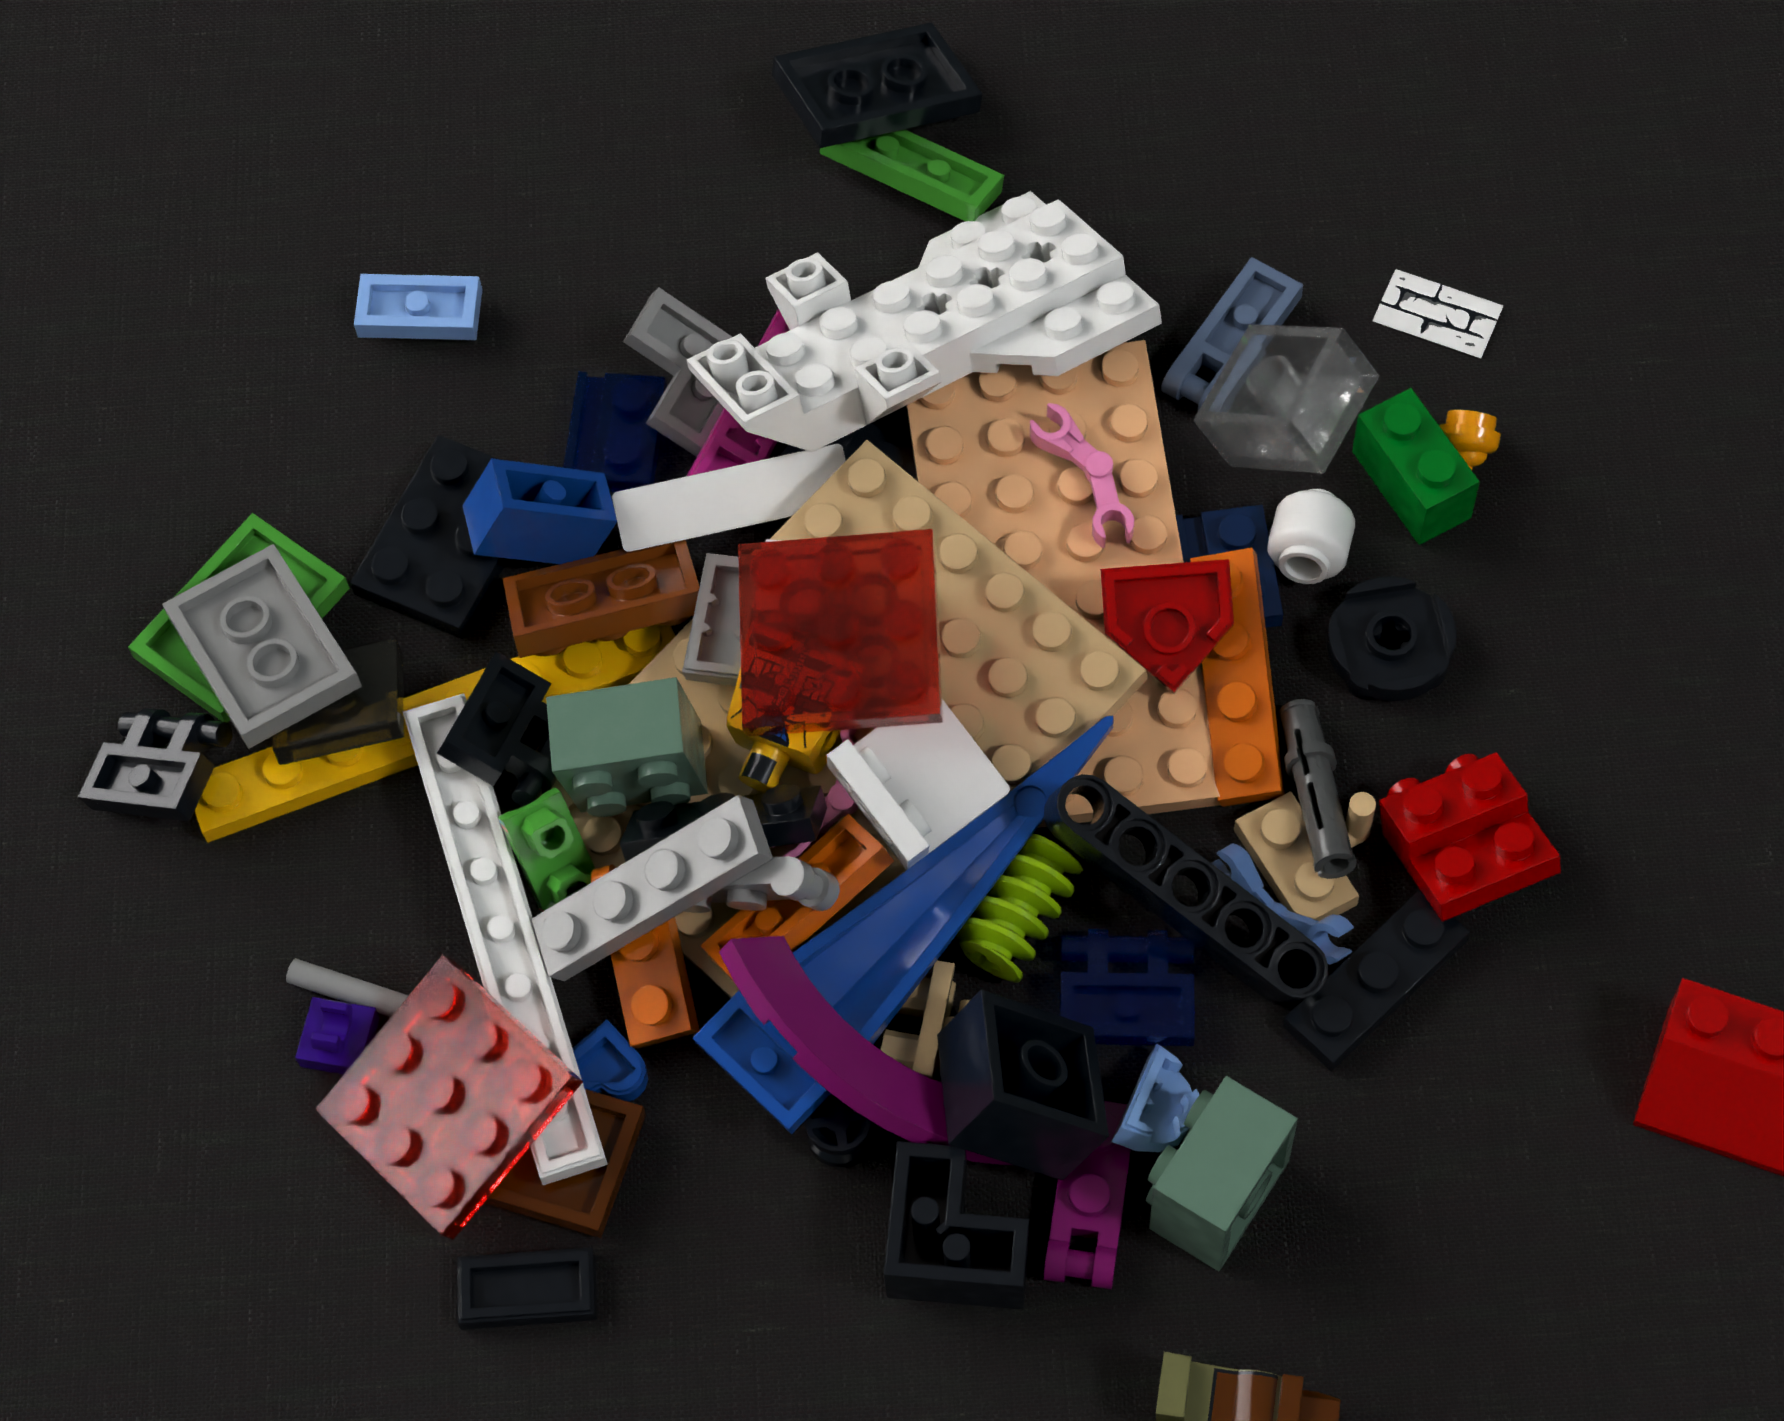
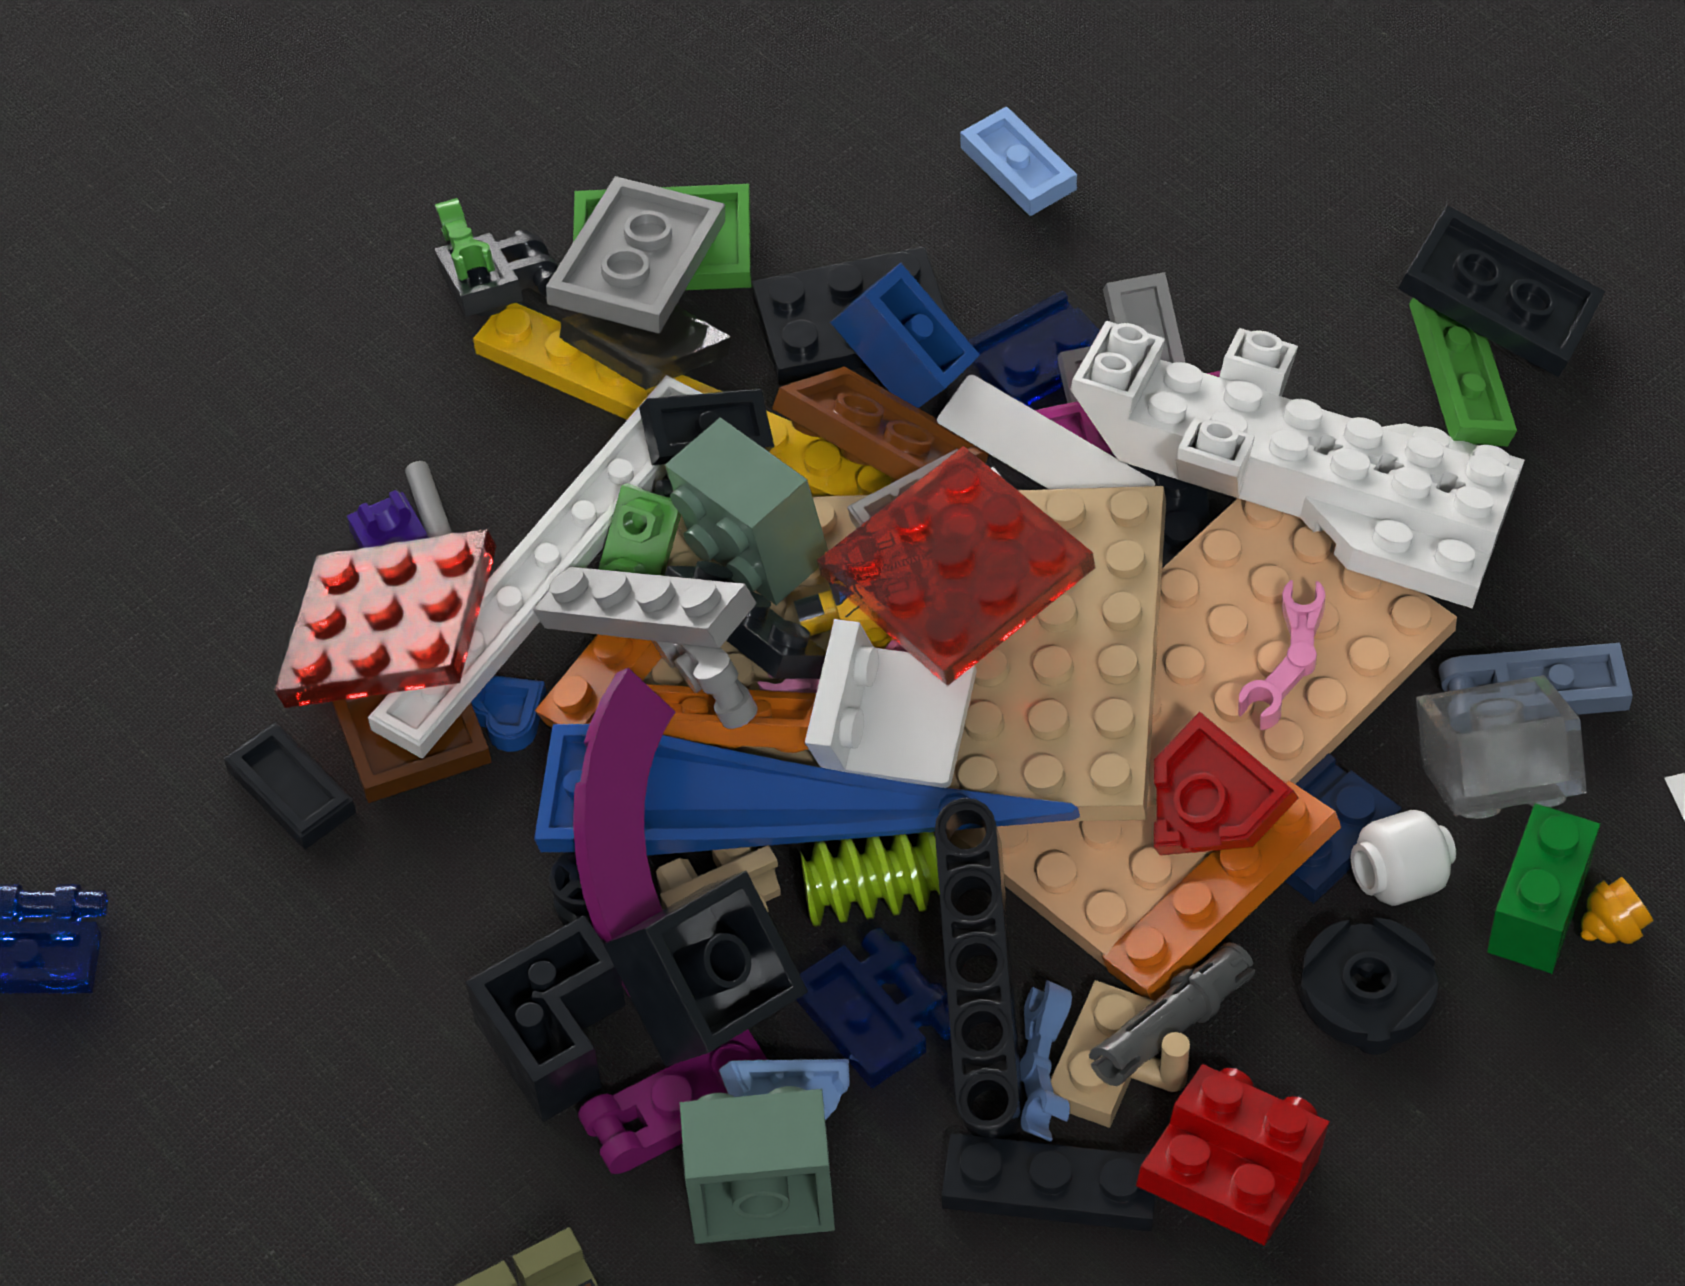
camera: 50 degrees right, 10 degrees down
none -> bright green piece [435,198,495,280]

